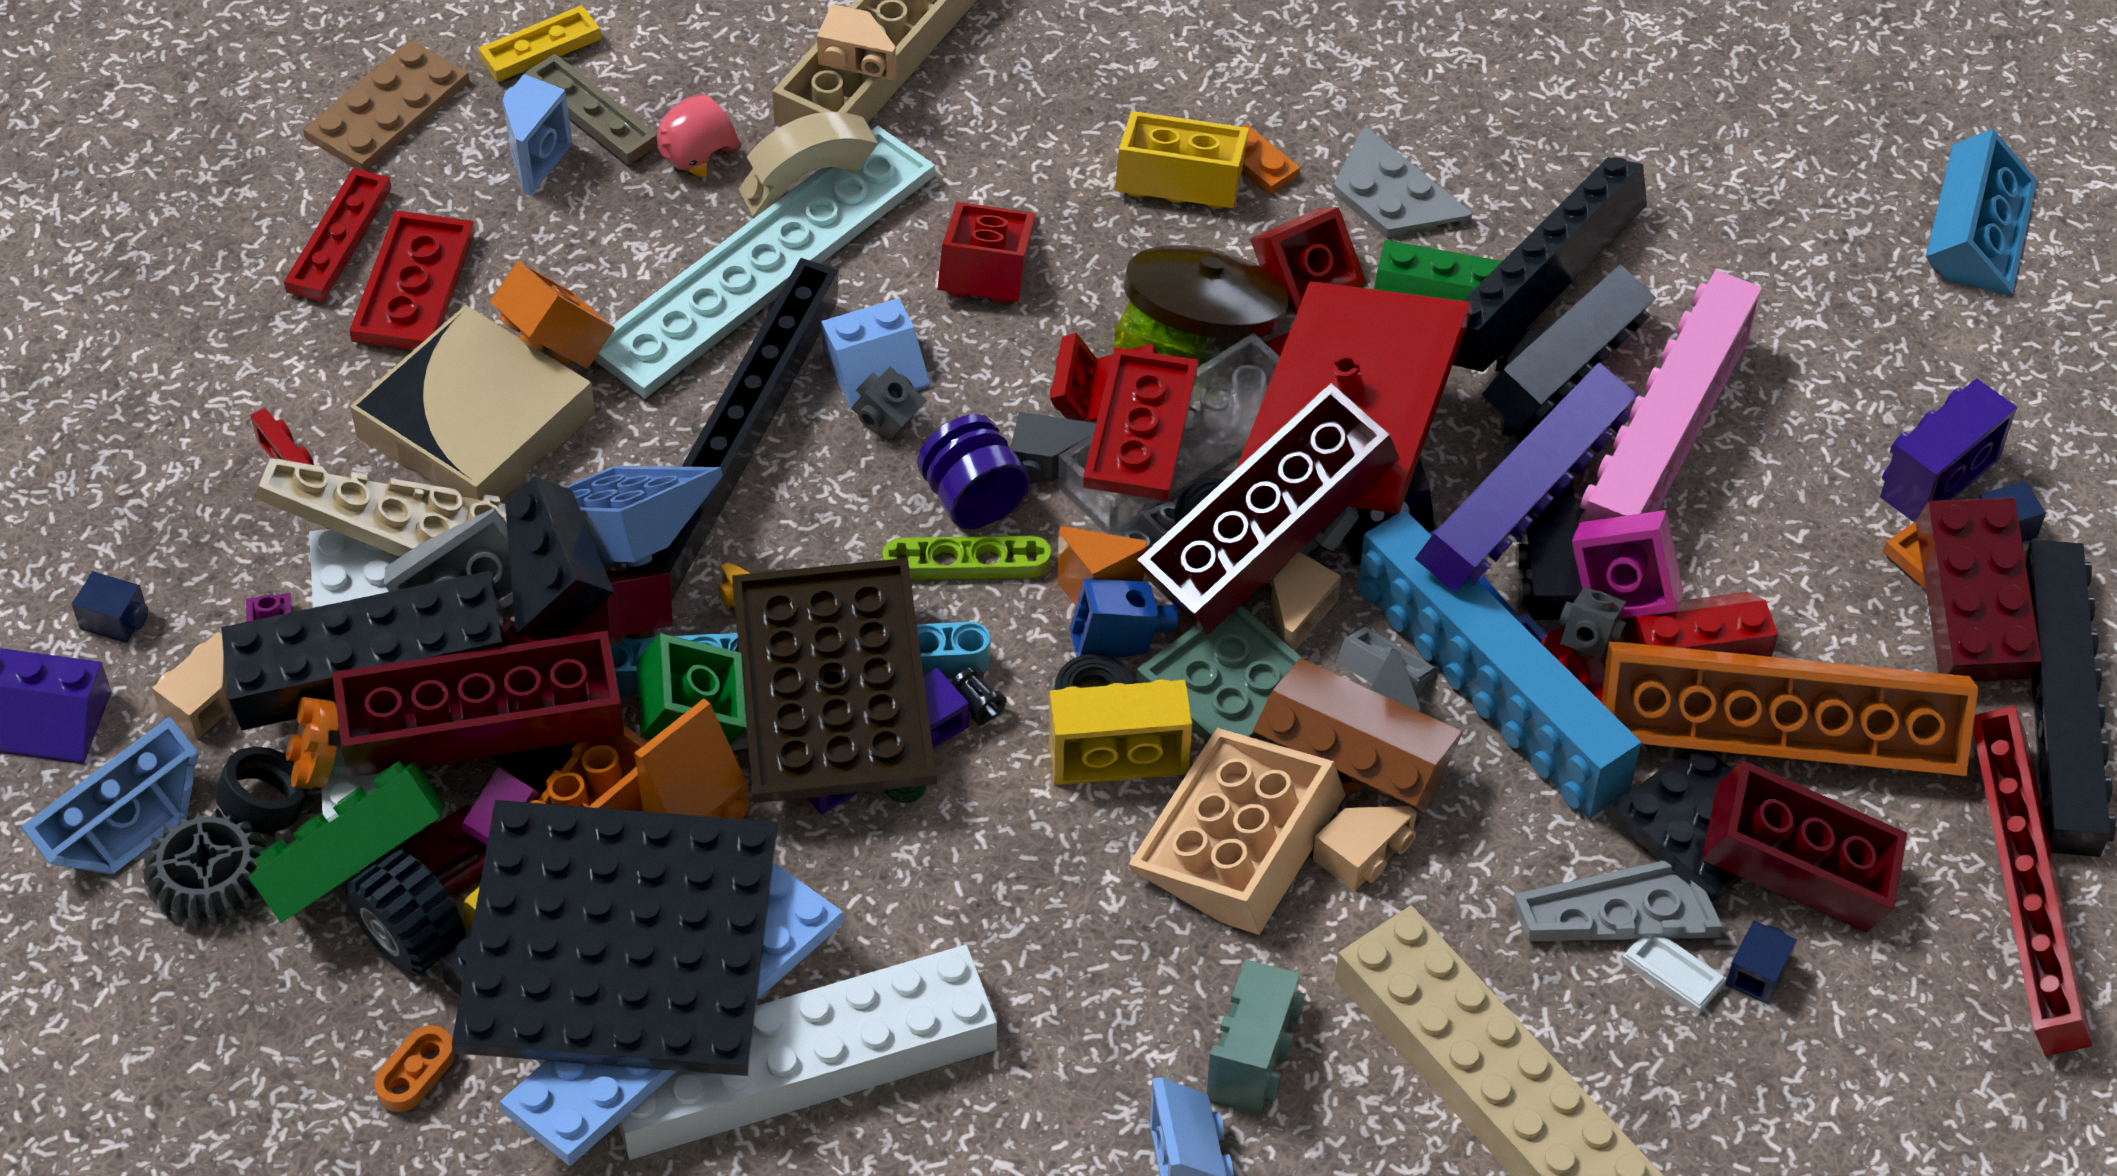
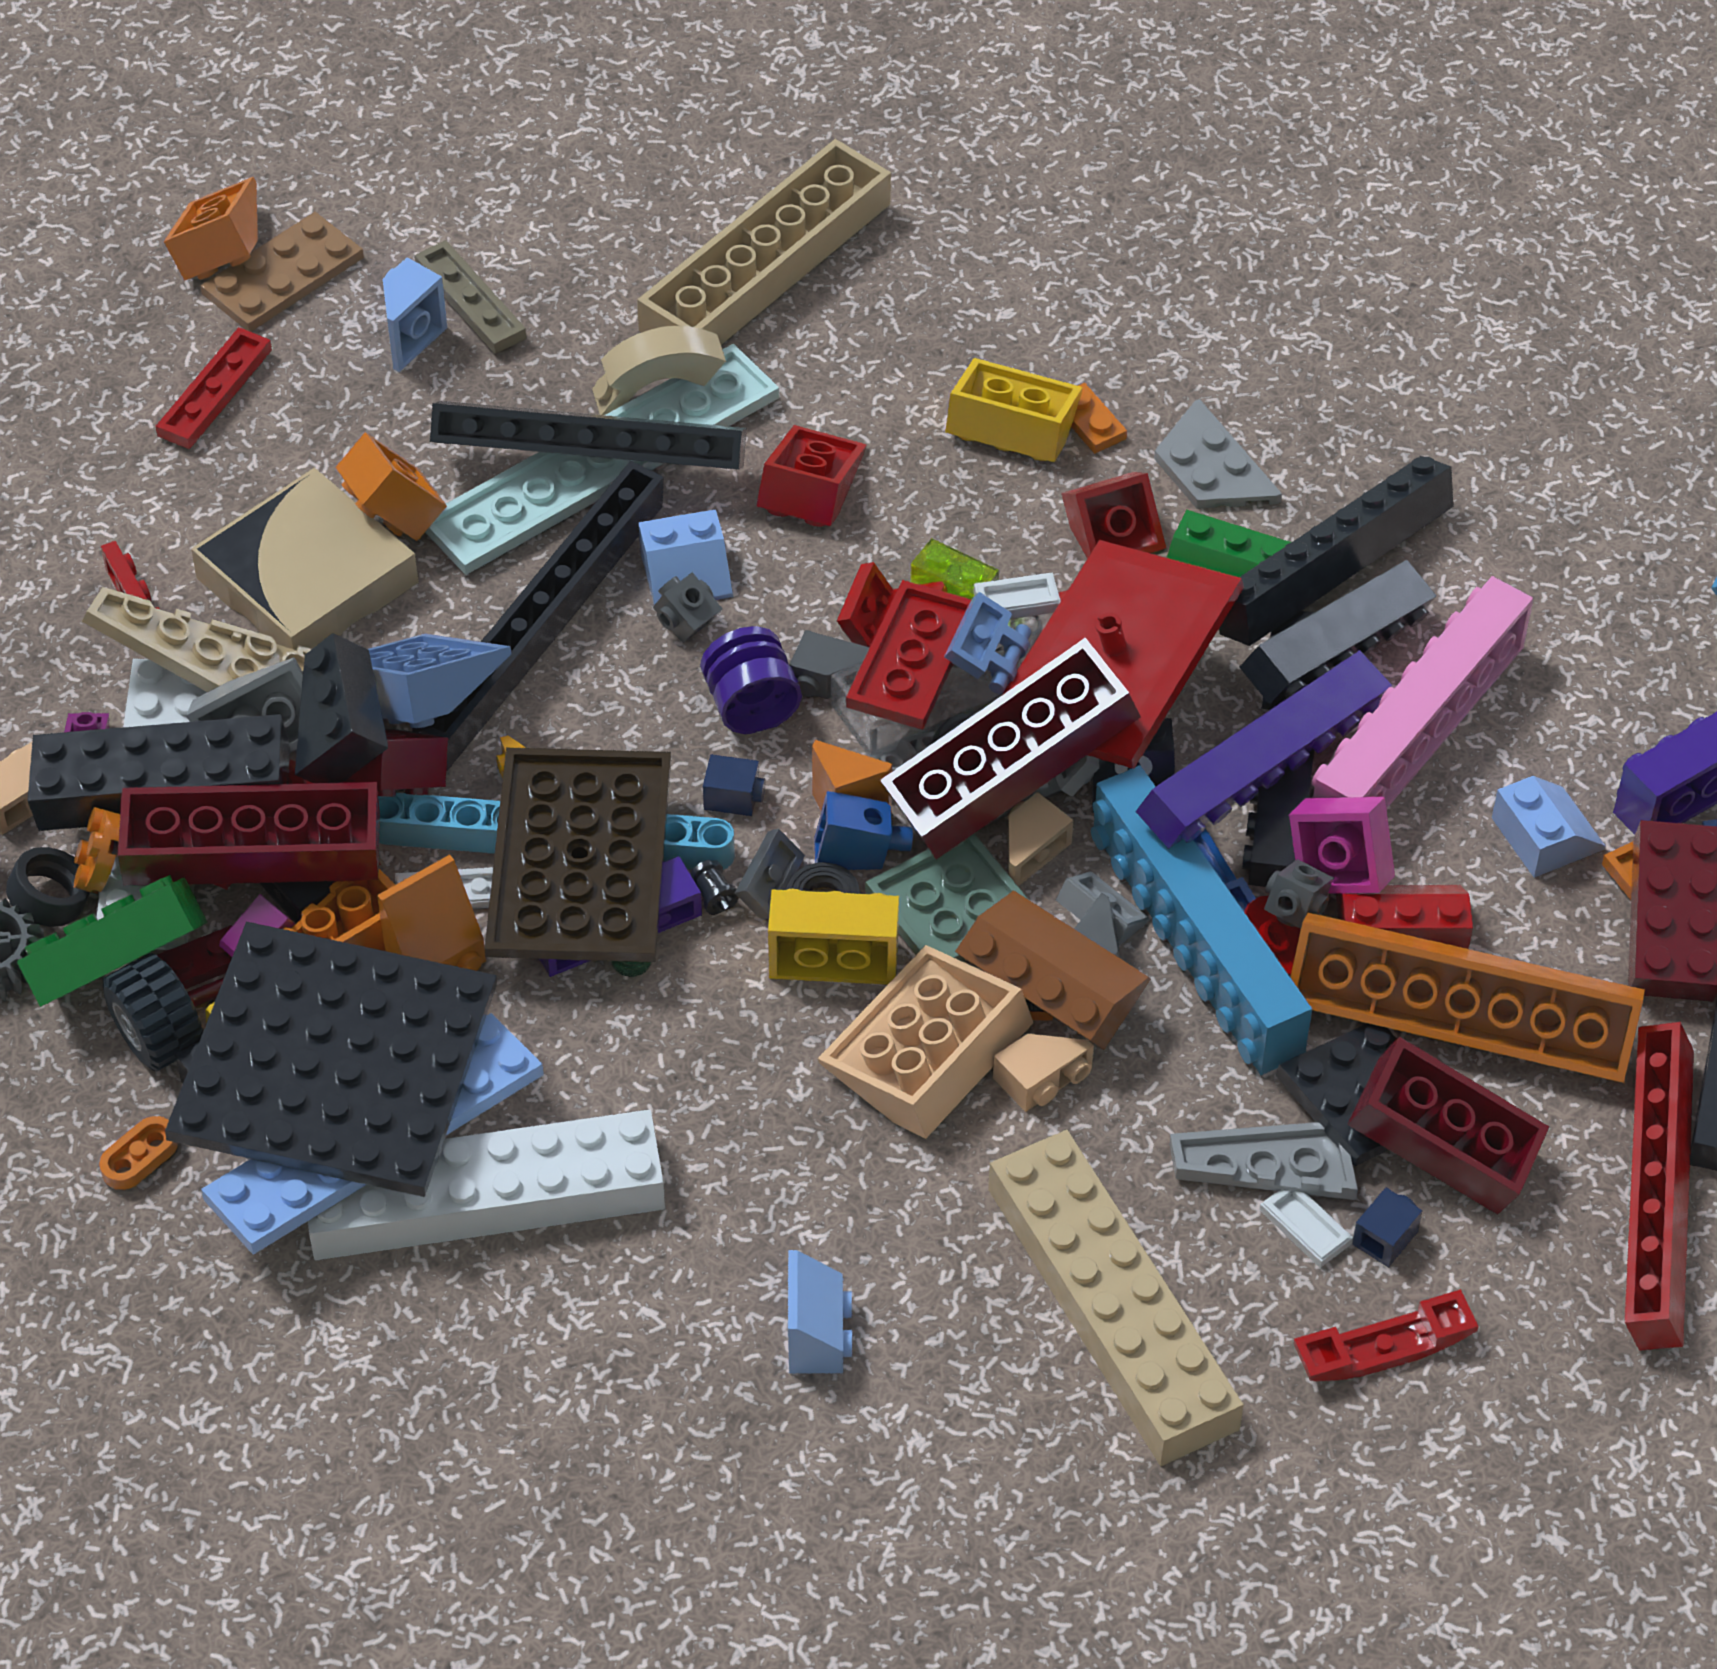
camera: 10 degrees right, 0 degrees up
red plate [349,210,475,350] -> none
yellow plate [478,5,601,83] -> none
green brick [636,633,747,746] -> none
coral piece [657,93,742,177] -> none
light nougat slope [817,4,896,81] -> none
lime beam [882,536,1051,580] -> none
dark brown dish [1123,245,1289,340] -> none
sand green wedge [1207,959,1306,1116] -> none
none -> orange slope [164,177,258,281]
none -> black brick [430,401,747,470]
none -> dark blue brick [703,754,766,816]
none -> flat silver plate [735,828,805,919]
none -> medium blue plate [944,592,1031,694]
none -> white tile [974,572,1061,619]
none -> red slope [1293,1289,1479,1381]
none -> light blue slope [1492,776,1606,878]

